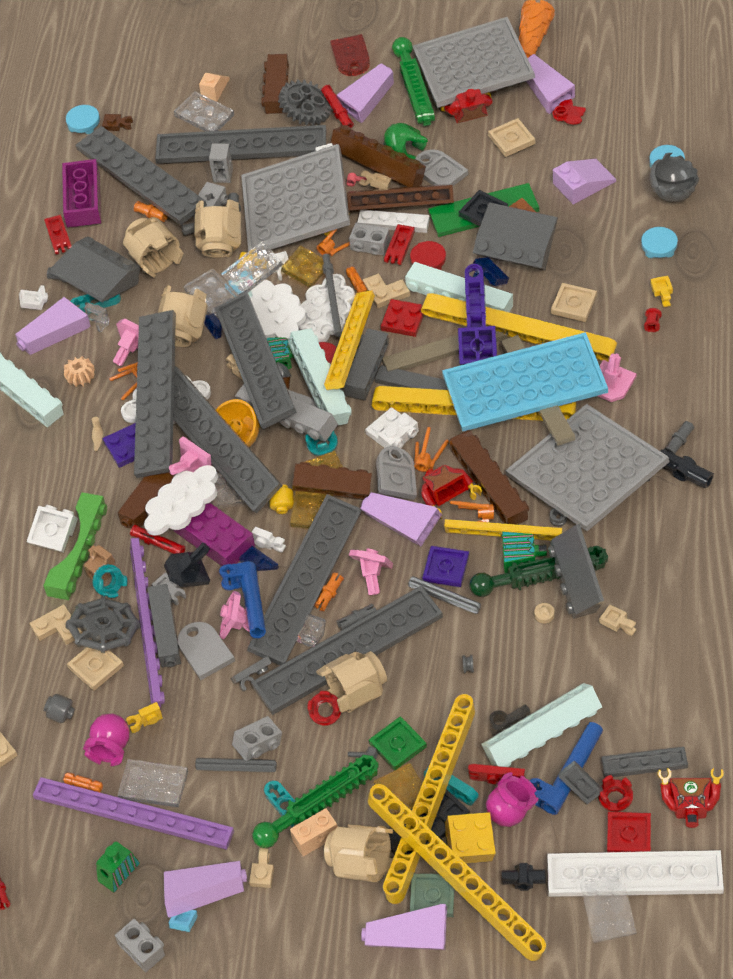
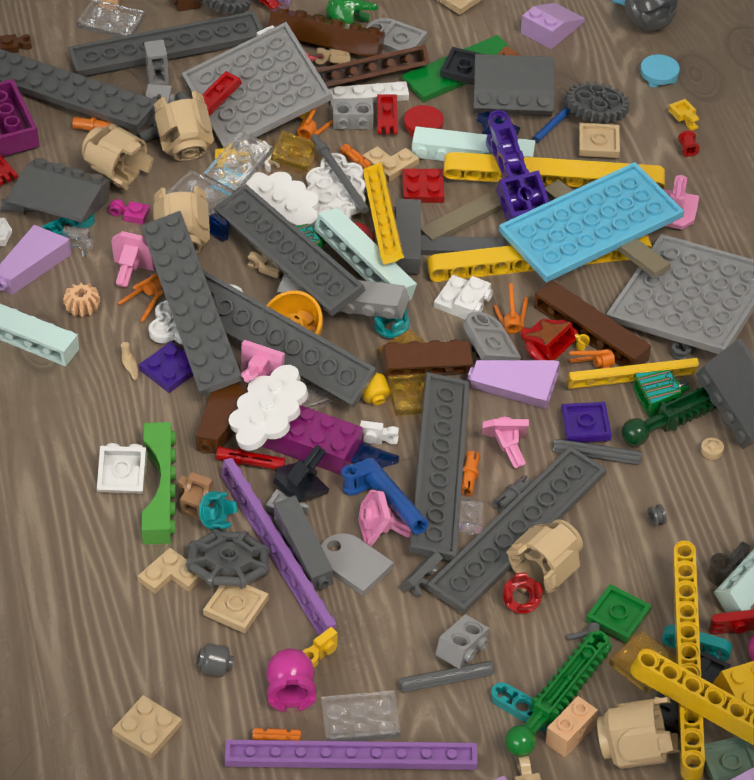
camera: 25 degrees left, 5 degrees down
none -> dark pink plate [108,199,150,225]
none -> red hinge [202,71,242,116]
none -> blue bar [532,106,571,143]
none -> dark grey gear [565,81,630,124]

